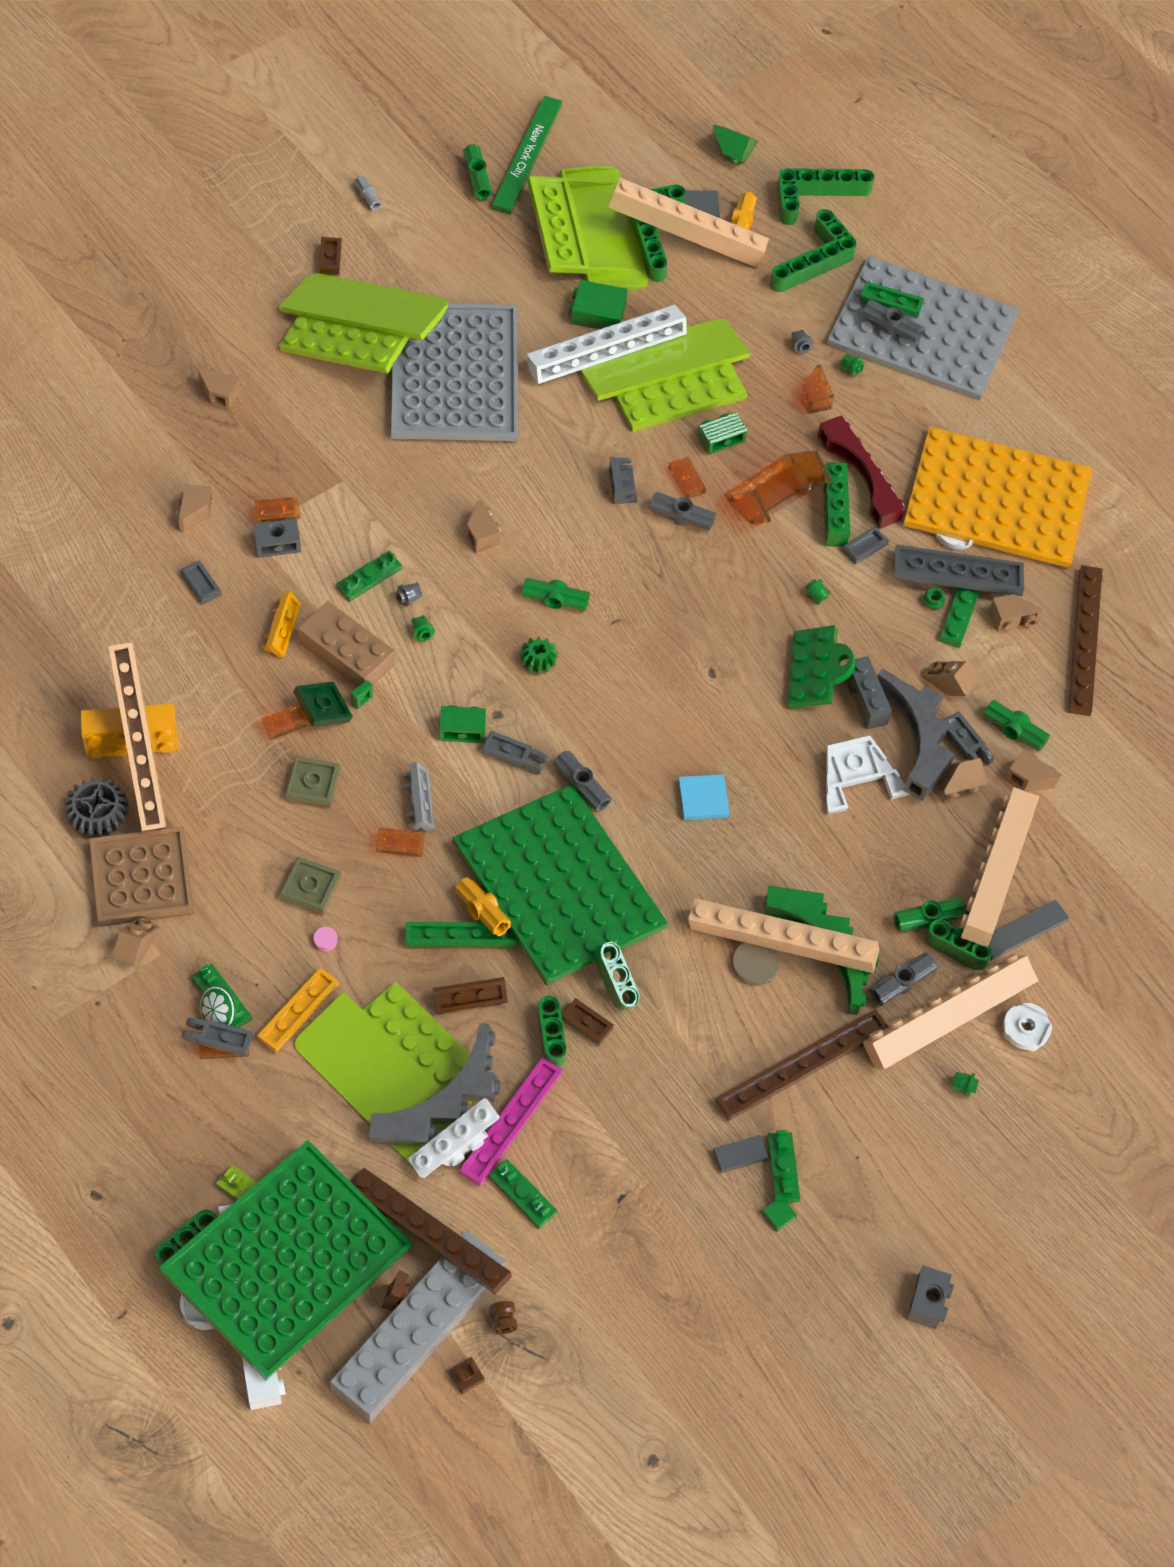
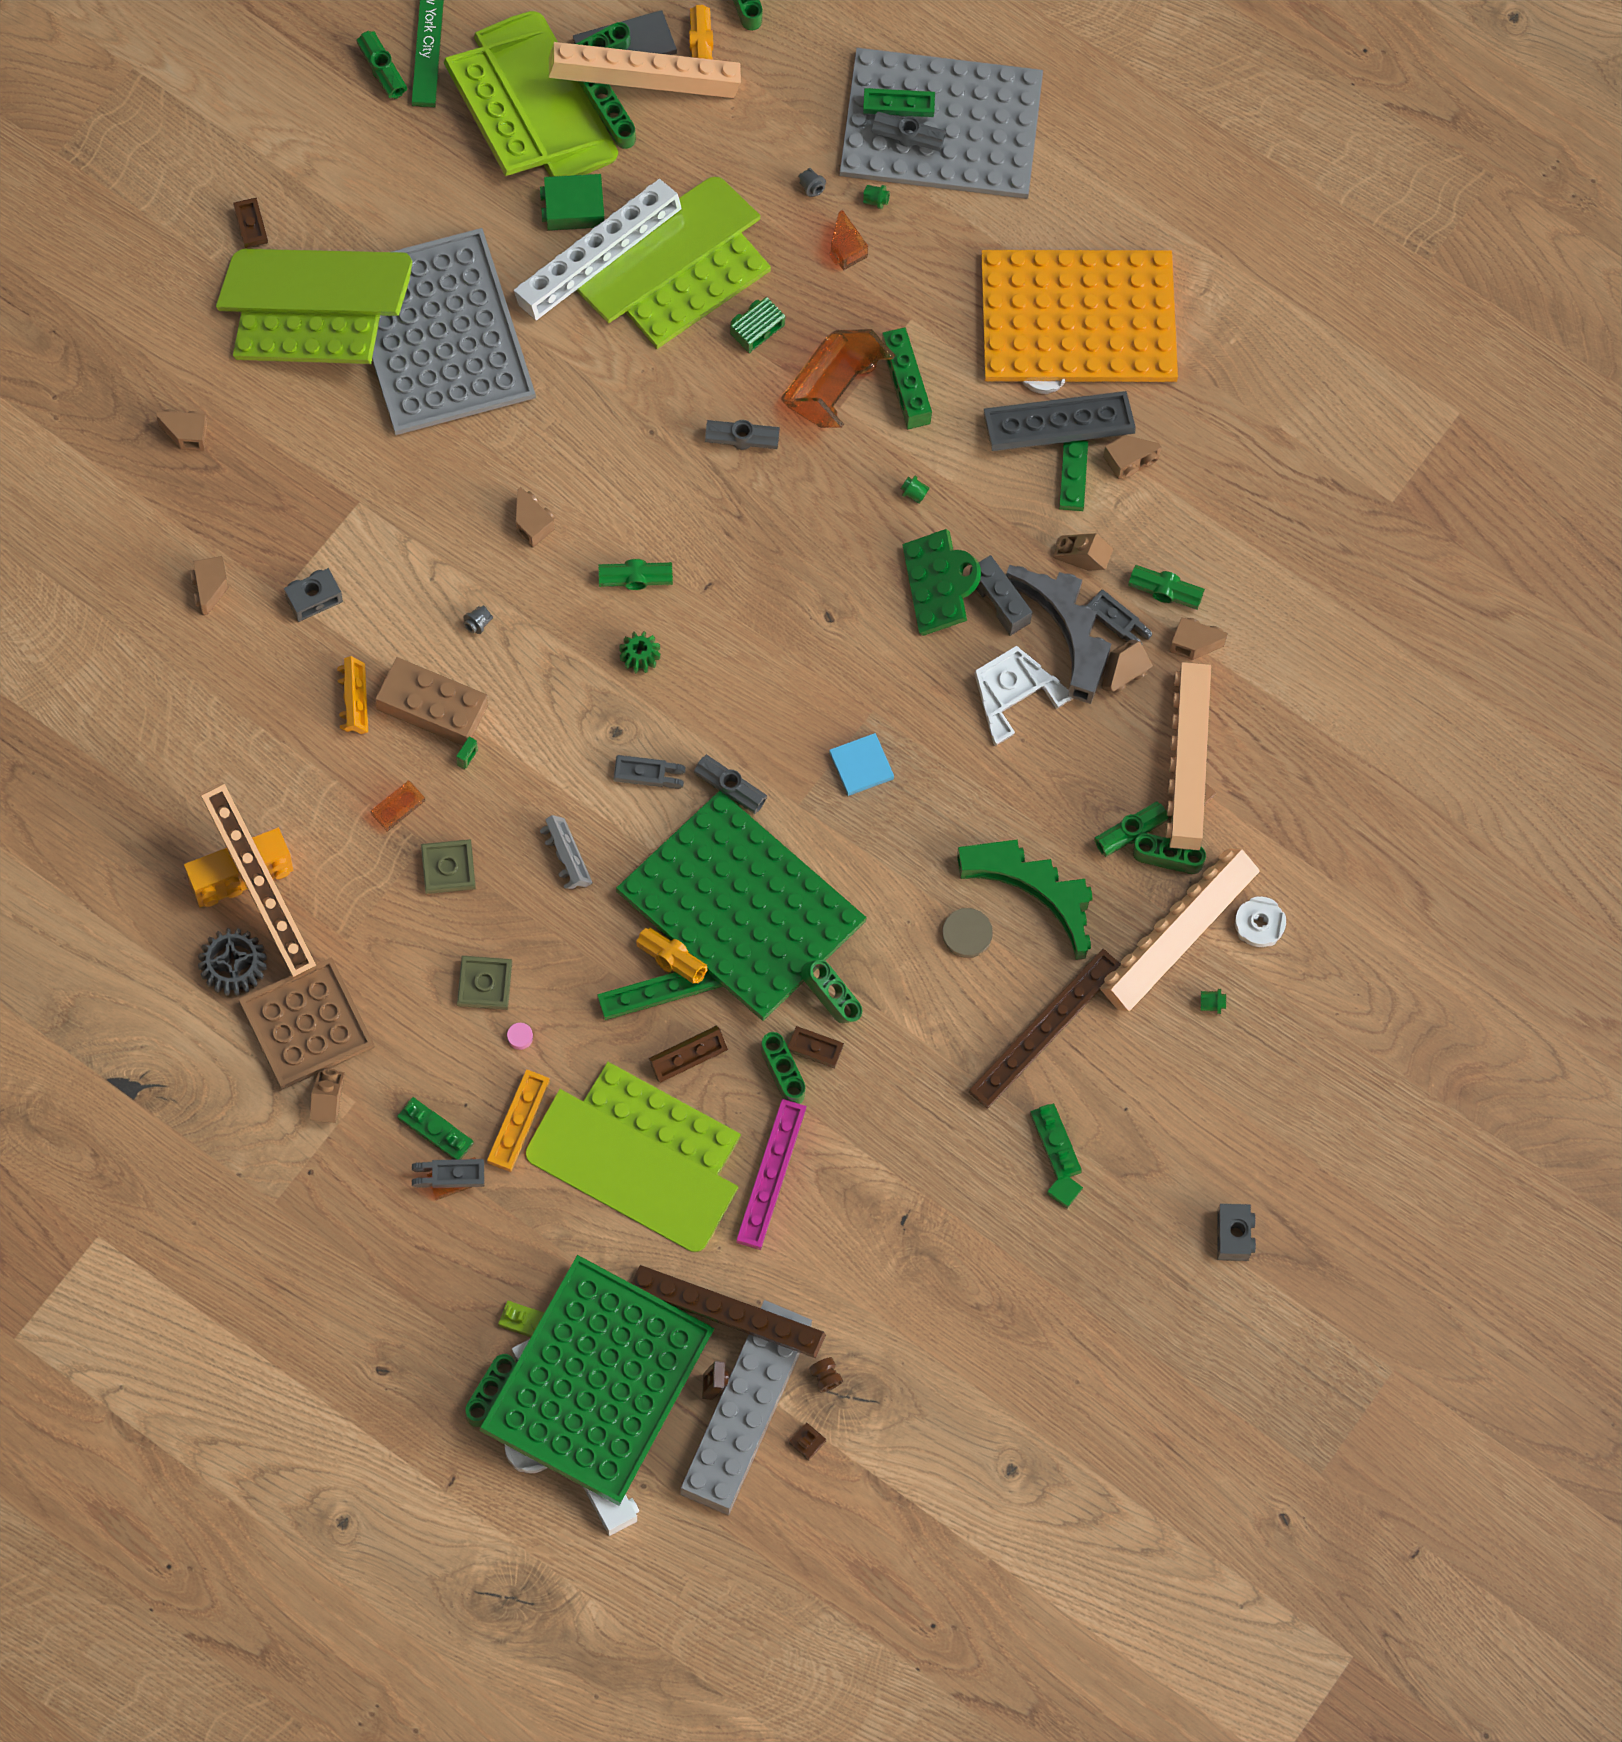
camera: 15 degrees left, 10 degrees up
dark grey tile [180,560,222,605] -> none
dish [199,985,239,1026] -> none
clear orange plate [255,497,300,523] -> none
dark green plate [293,681,353,727] -> none
green plate [336,550,402,602] -> none
light grey axle [354,176,382,211] -> none
flat silver arch [369,1023,501,1147] -> none
clear orange plate [376,828,425,857] -> none
white bracket [409,1098,499,1178] -> none
green hose [411,615,435,642] -> none
green brick [439,705,486,743] -> none
green plate [488,1159,558,1229] -> none
dark grey hinge [609,457,637,504] -> none
clear orange plate [668,457,706,499] -> none
light nougat brick [688,898,879,973] -> none
dark grey tile [713,1135,768,1173] -> none
green beam [770,209,857,292] -> none
dark red arch [817,415,905,529] -> none
dark grey tile [842,526,889,565] -> none
dark grey piece [869,952,937,1006] -> none
green plate [923,588,945,609] -> none
dark grey tile [989,900,1069,960] -> none
reddish brown plate [1068,565,1103,716] -> none

